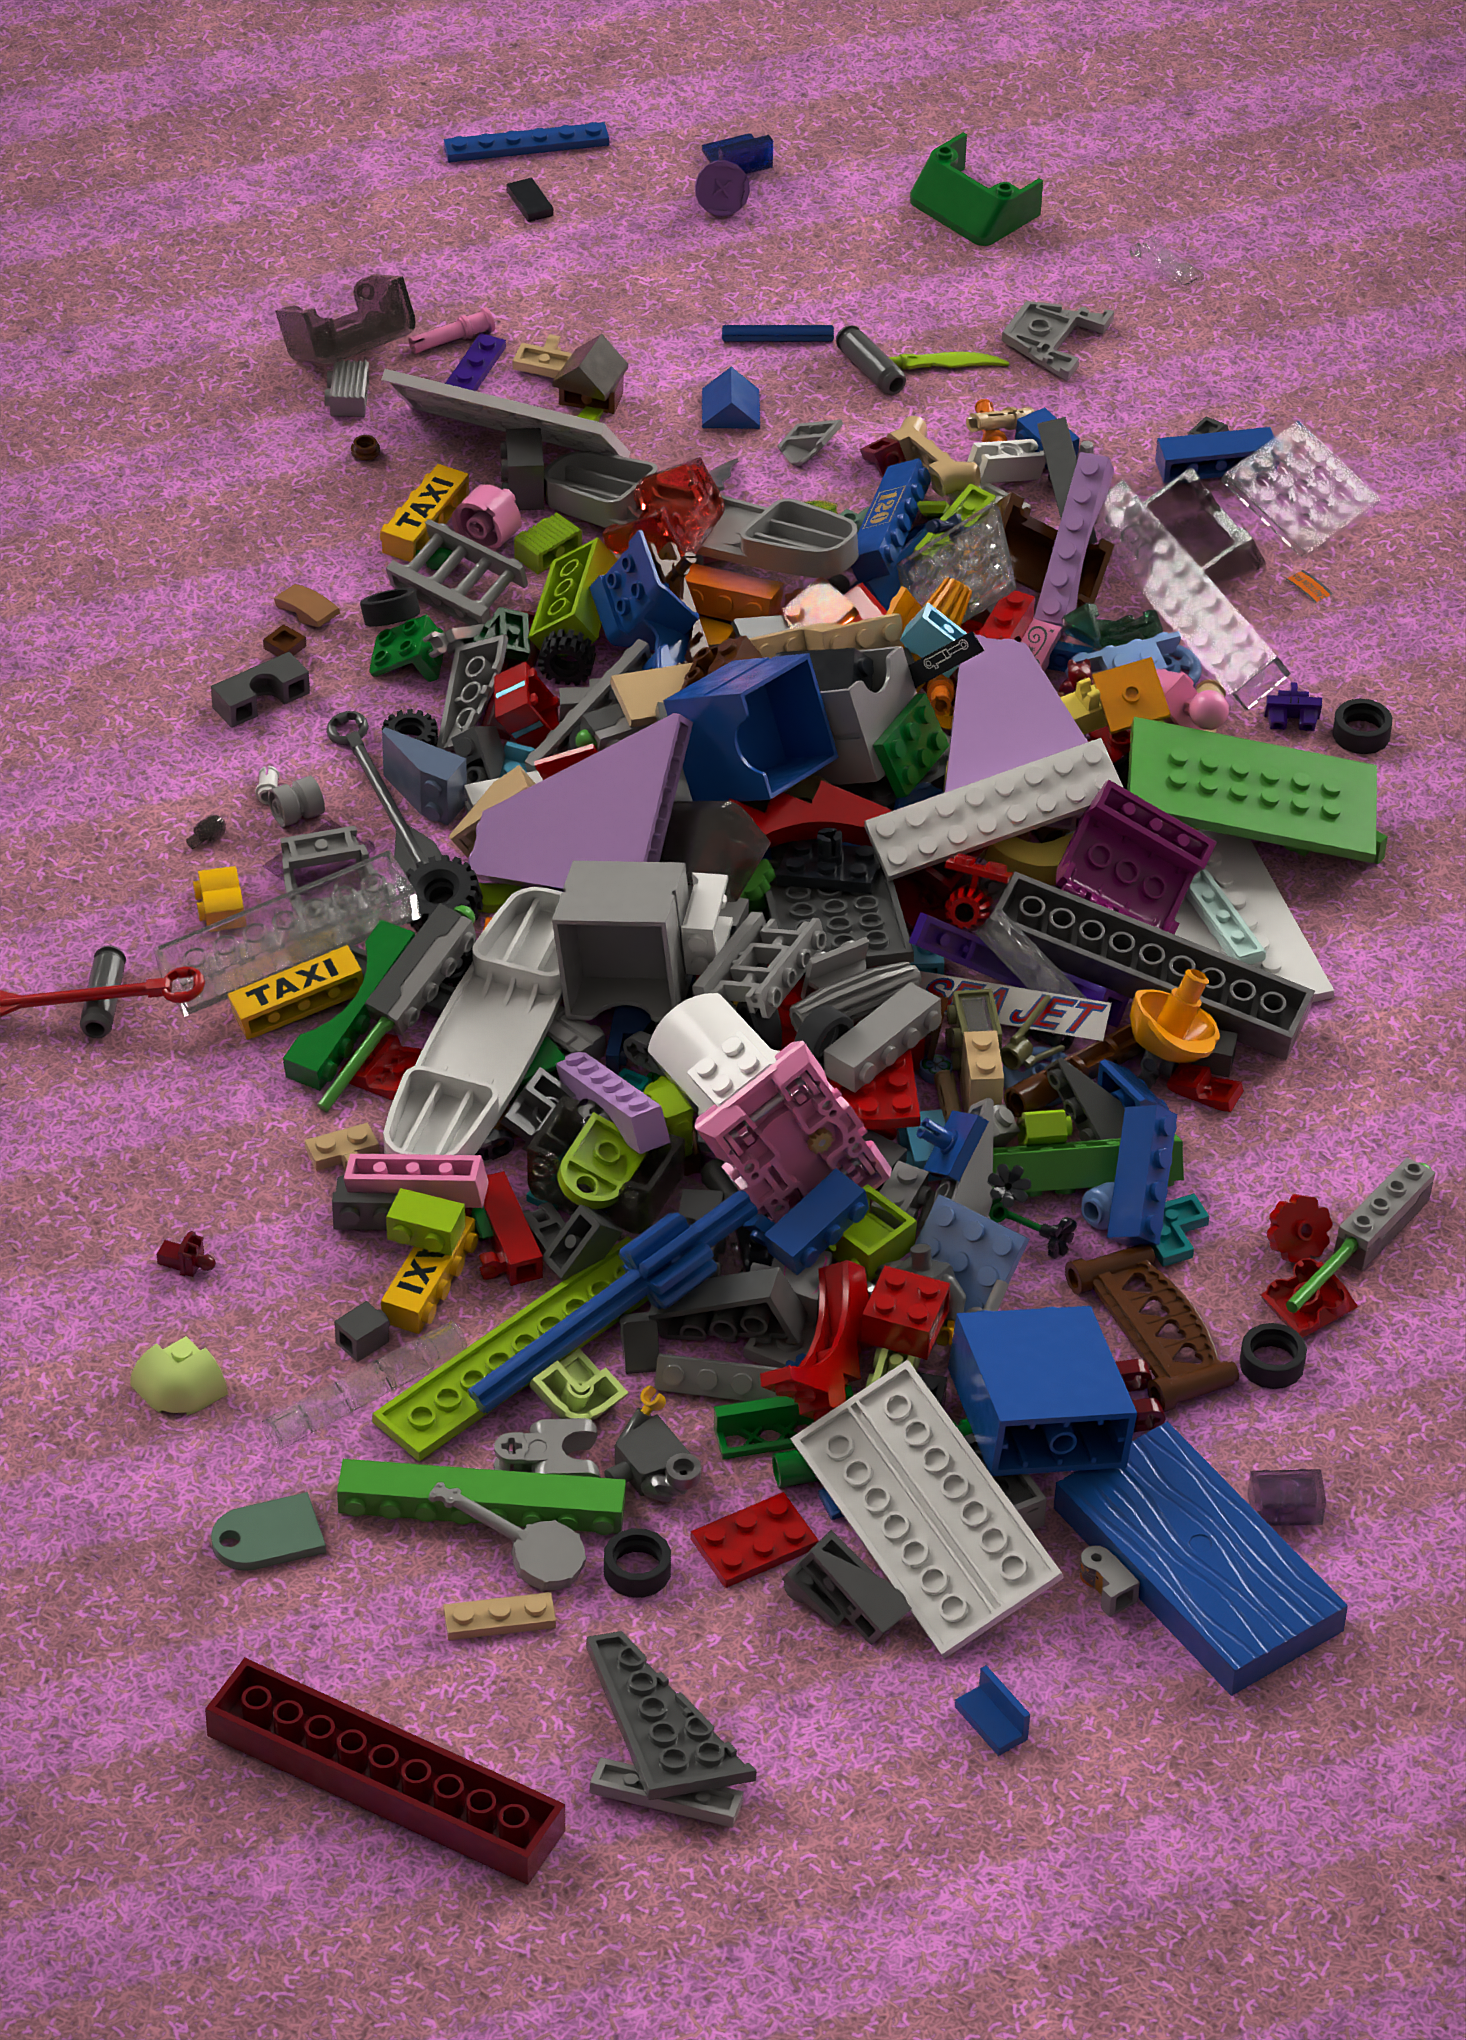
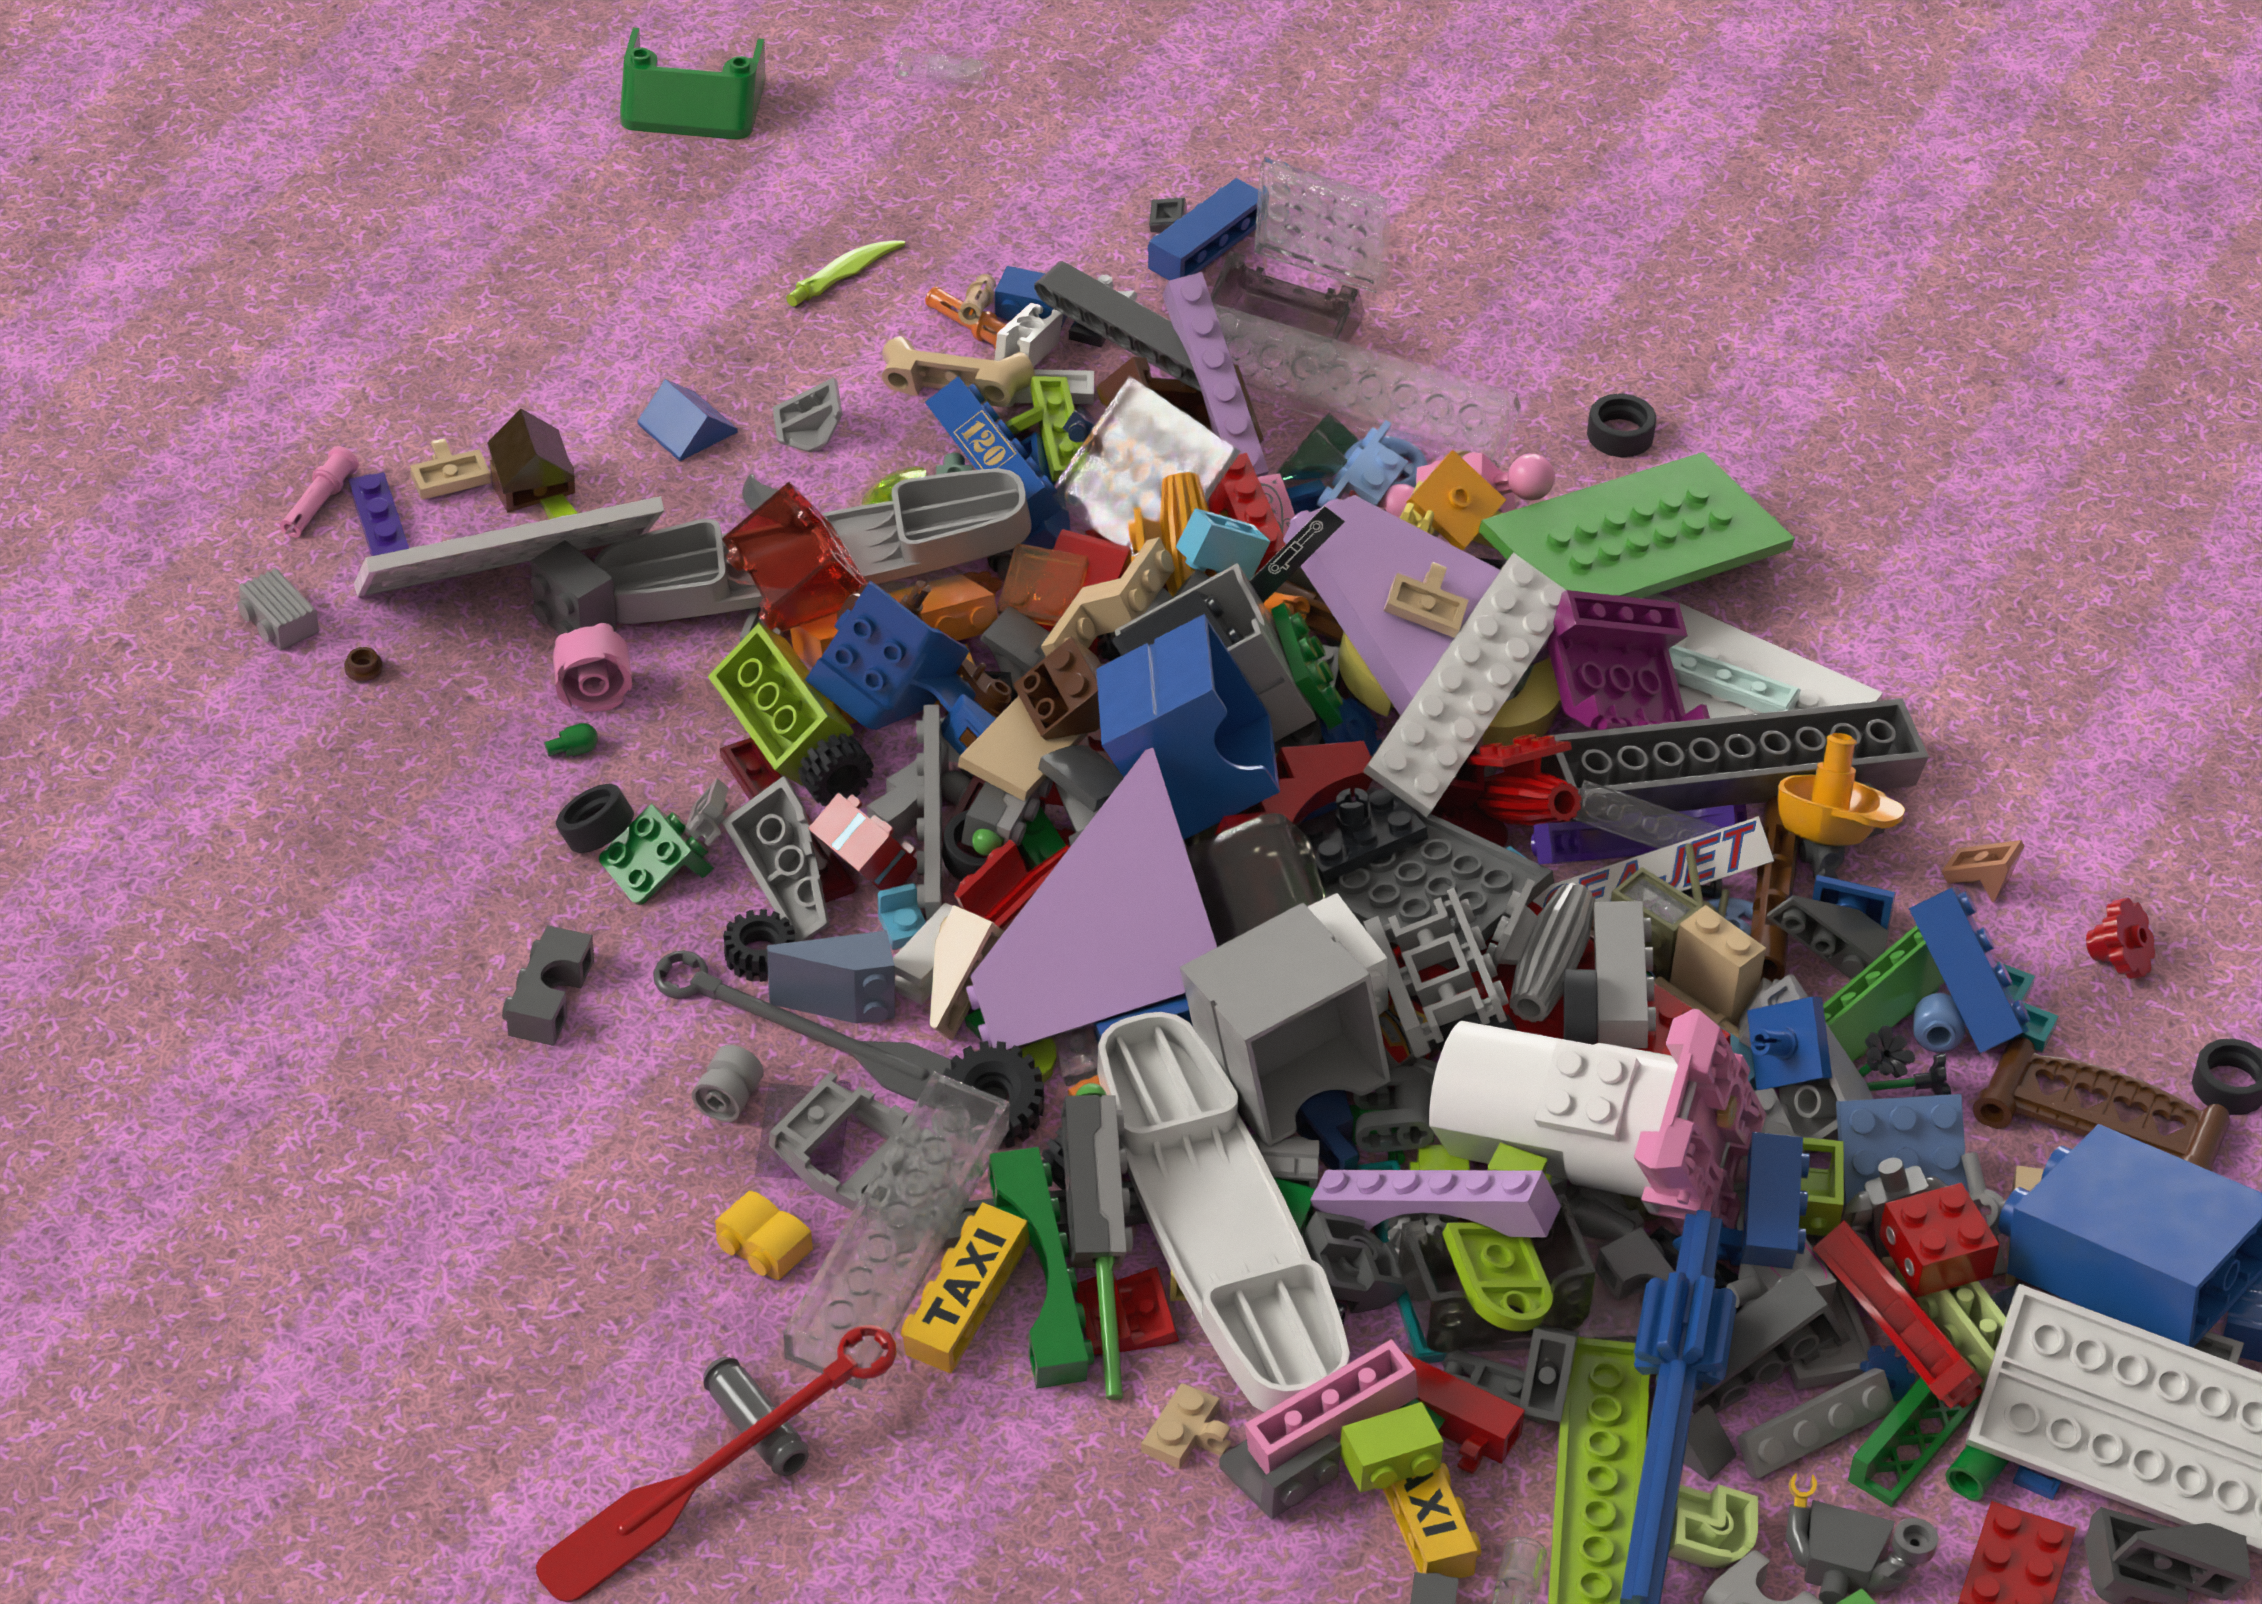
camera: 40 degrees left, 0 degrees up
clear smoke cylinder [186,814,226,849] -> none
white pin [255,766,279,804] -> none
reddish brown plate [263,624,307,657] -> none
medium nougat slope [274,584,340,627] -> none
clear smoke windscreen [275,274,416,364] -> none
yellow brick [379,464,469,562] -> none
light grey fence [386,519,528,626] -> none
blue plate [444,122,609,163] -> none
dark grey slope [451,726,506,784] -> none
dark green wing [472,607,530,662] -> none
black tile [506,177,554,222] -> none
lime brick [514,512,582,575] -> none
medium lavender tile [694,160,750,216] -> none
clear blue bracket [702,133,774,174] -> none
blue axle [722,325,834,342] -> none
dark grey axle [836,325,906,395] -> none
dark red bracket [860,437,906,478] -> none
light grey wing [1002,301,1114,381] -> none
lime brick [1016,1109,1072,1146] -> none
red slope [1167,1063,1244,1113] -> none
red slope [1260,1258,1358,1338] -> none
dark purple hips [1264,682,1322,731] -> none
orange sticker [1286,570,1333,603] -> none
piece [1286,1157,1436,1313] -> none
none -> tan plate [1383,562,1469,638]
none -> nougat slope [1941,840,2025,902]

